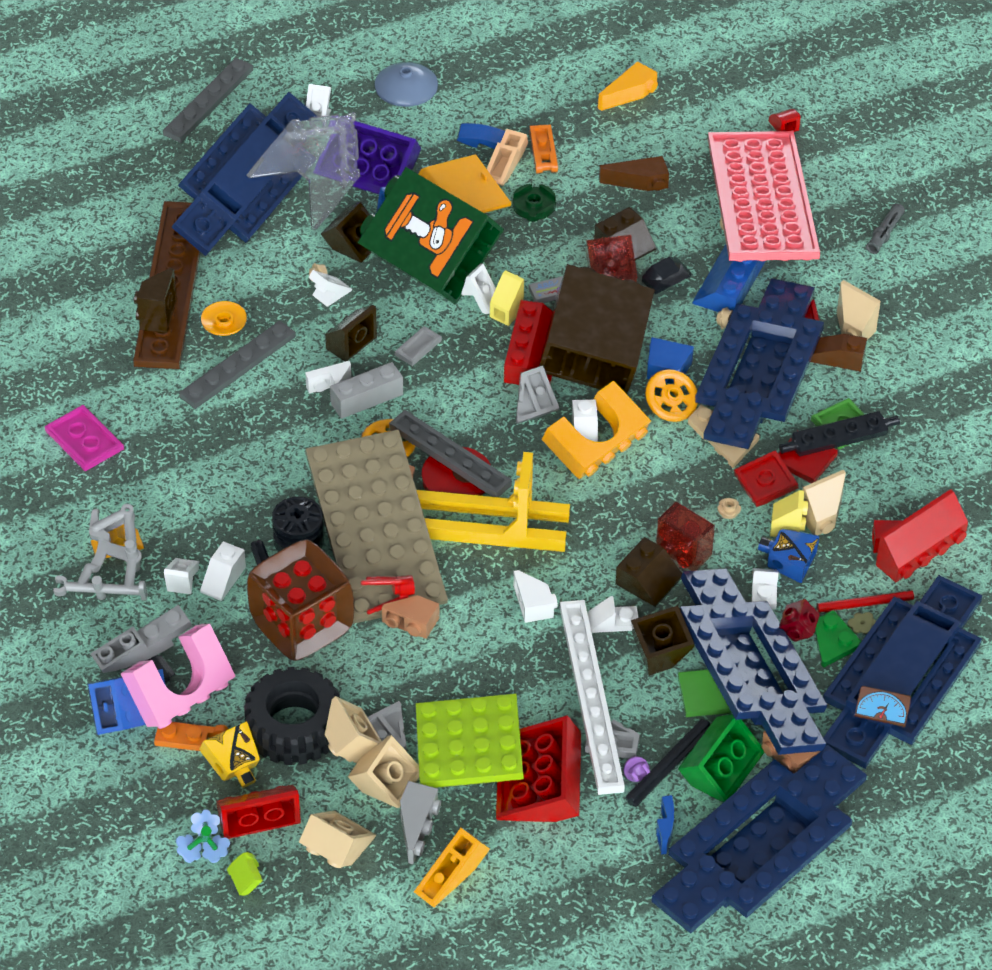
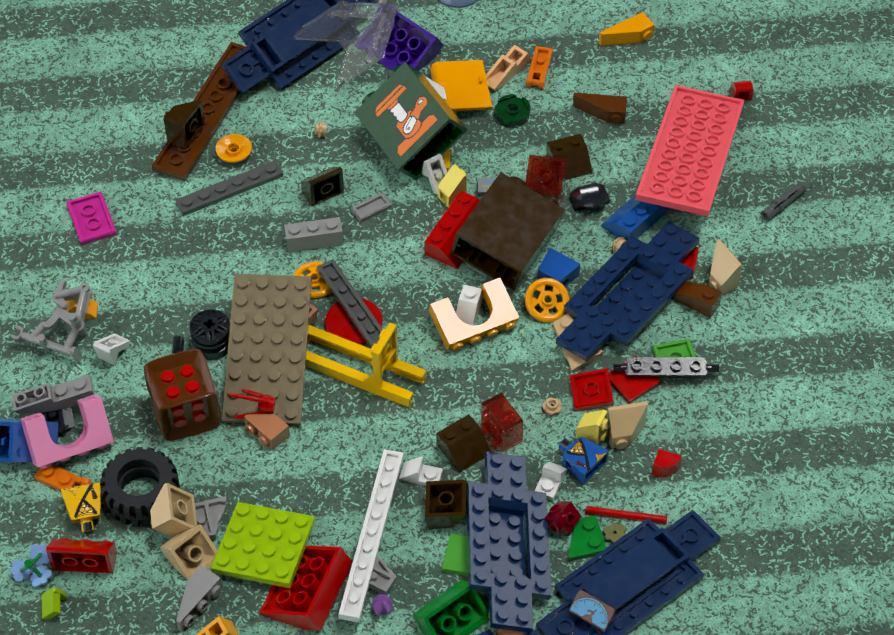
camera: 20 degrees right, 5 degrees up
white slope [200,541,246,601] -> none
tan slope [299,811,376,868] -> none
white slope [305,361,351,393] -> none
white slope [308,270,352,307] -> none
dark brown slope [321,202,371,263] -> none
blue slope [457,123,505,149] -> none
white slope [513,570,557,623] -> none
light grey wing [516,366,559,424] -> none
black axle [625,719,710,807] -> none
slope [876,489,968,583] -> none

